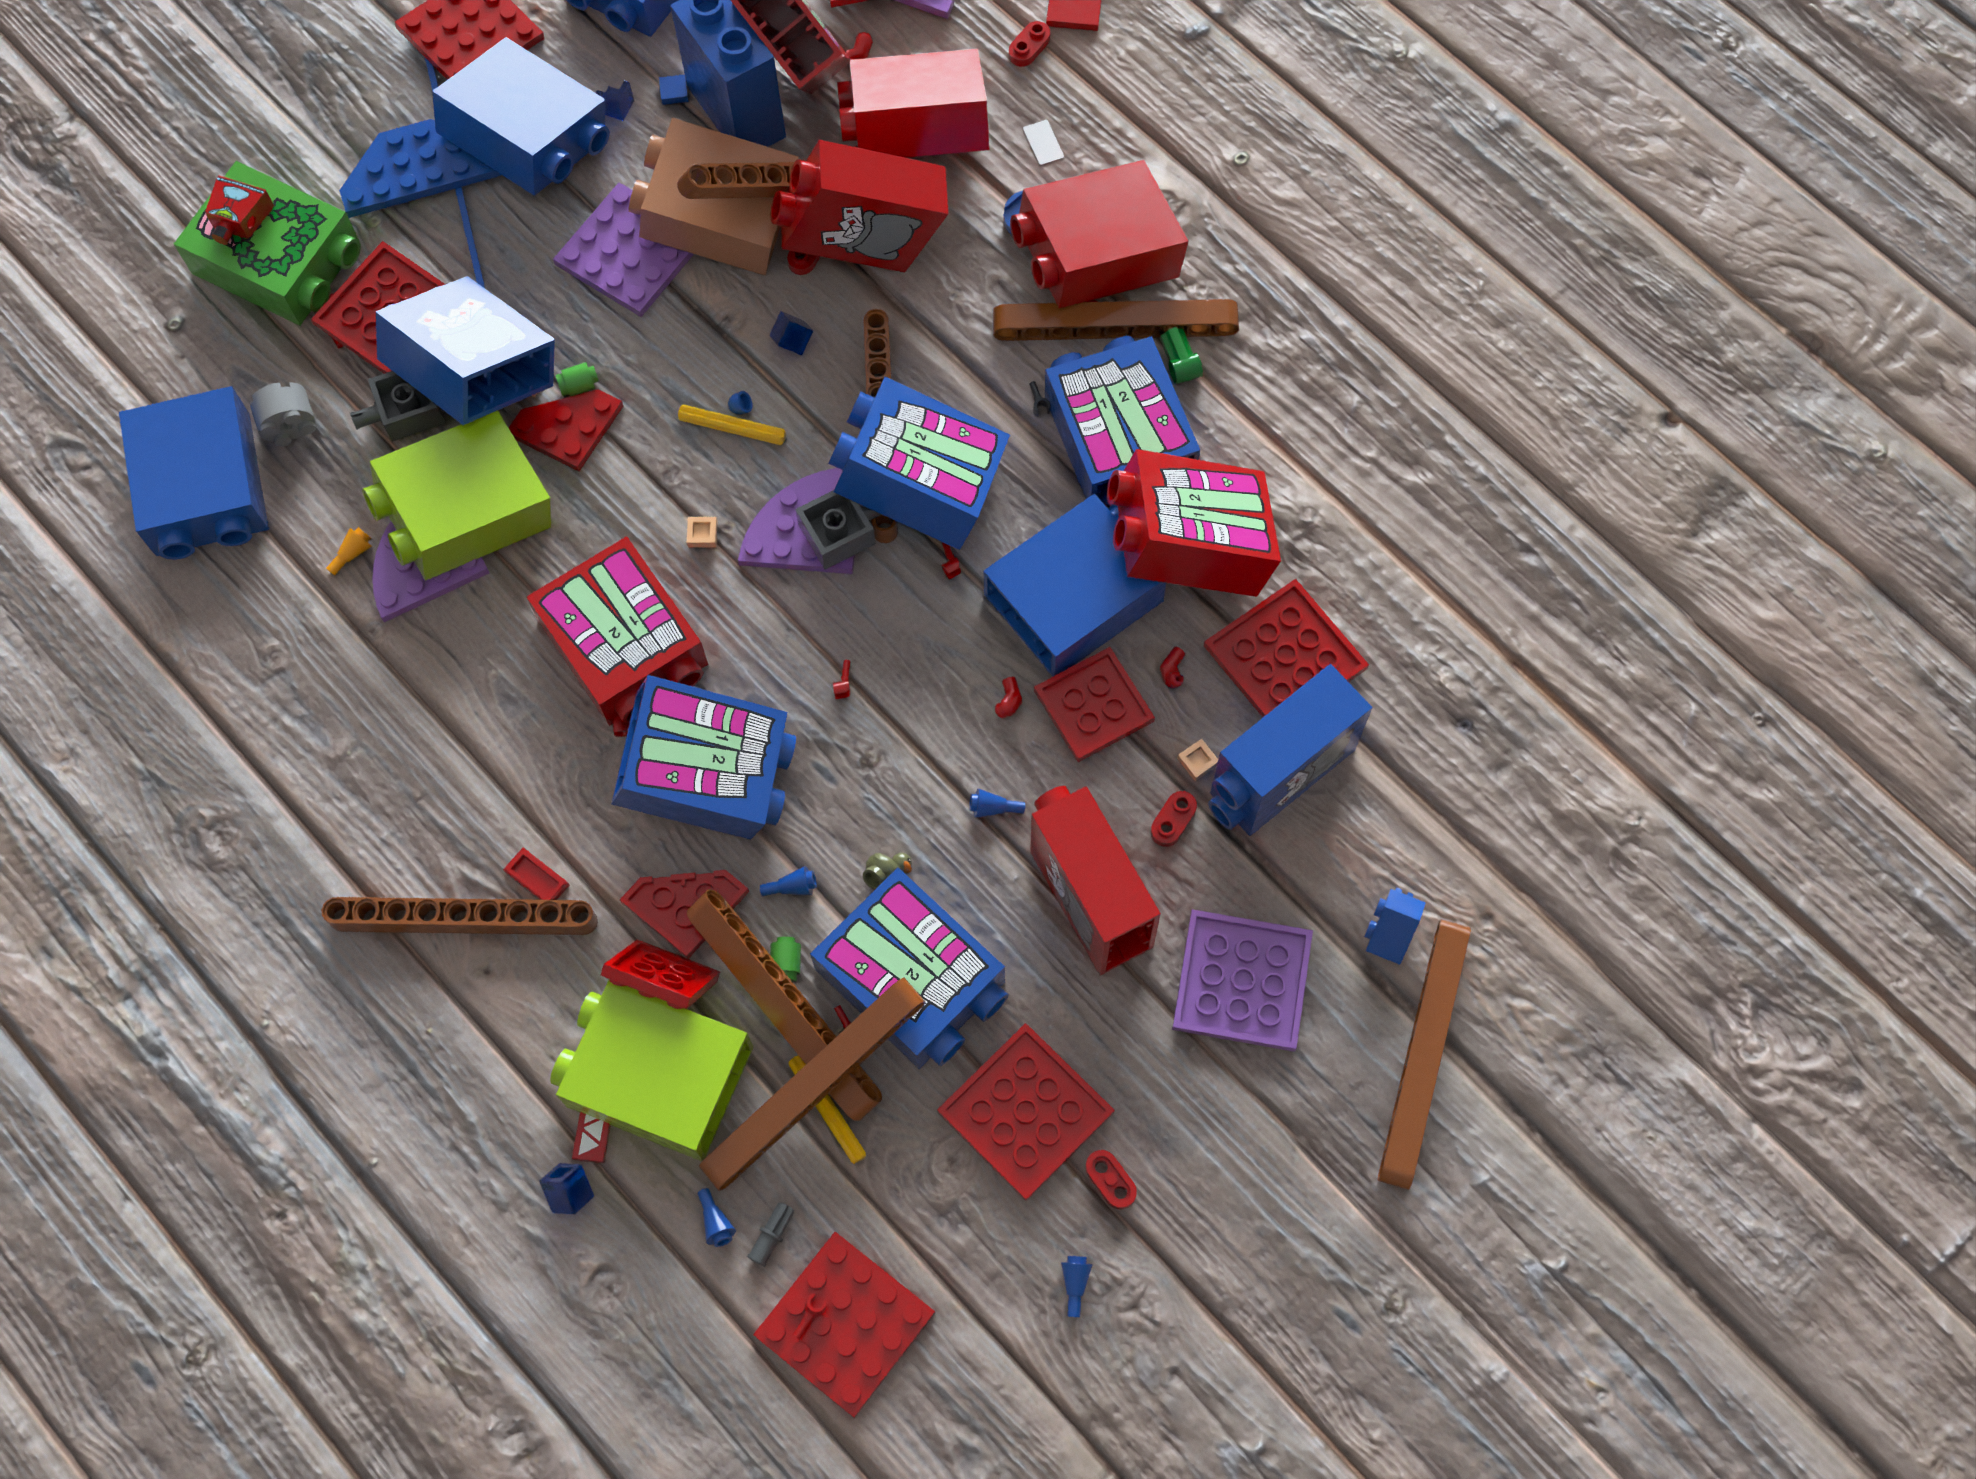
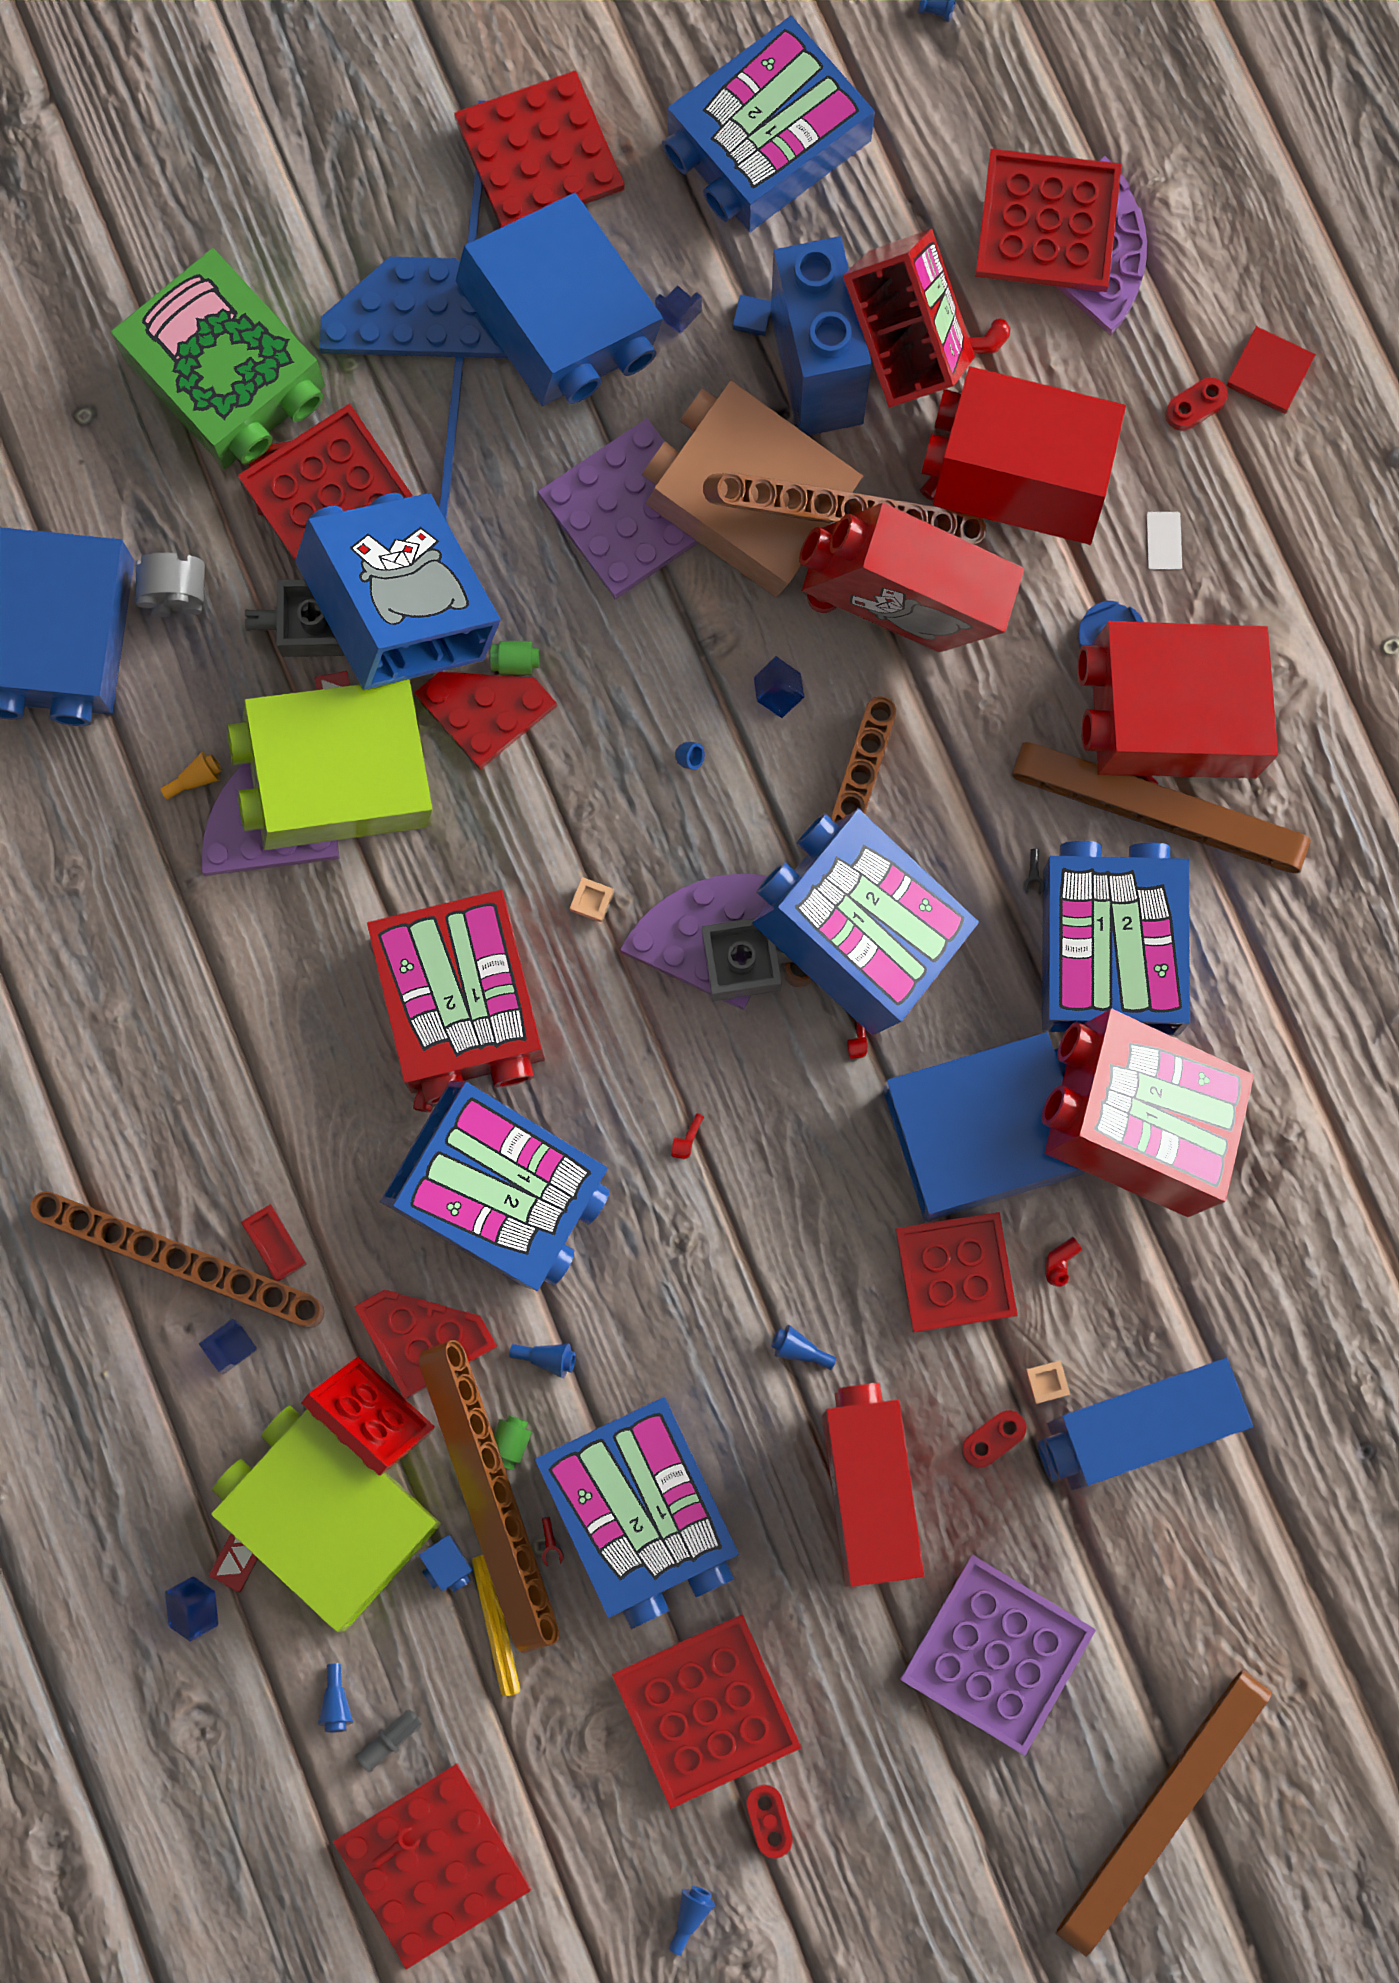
camera: 20 degrees right, 10 degrees up
red torso [206,175,274,245] -> none
yellow axle [678,404,786,445] -> none
dark orange beam [699,977,925,1191] -> none
olive animal [863,852,912,890] -> none
red arm [995,676,1022,718] -> none
green piece [1160,327,1203,385] -> none
red plate [1203,579,1369,717] -> none
blue brick [1364,887,1426,965] -> none
none -> clear blue panel [199,1319,257,1374]
none -> blue brick [419,1535,474,1593]

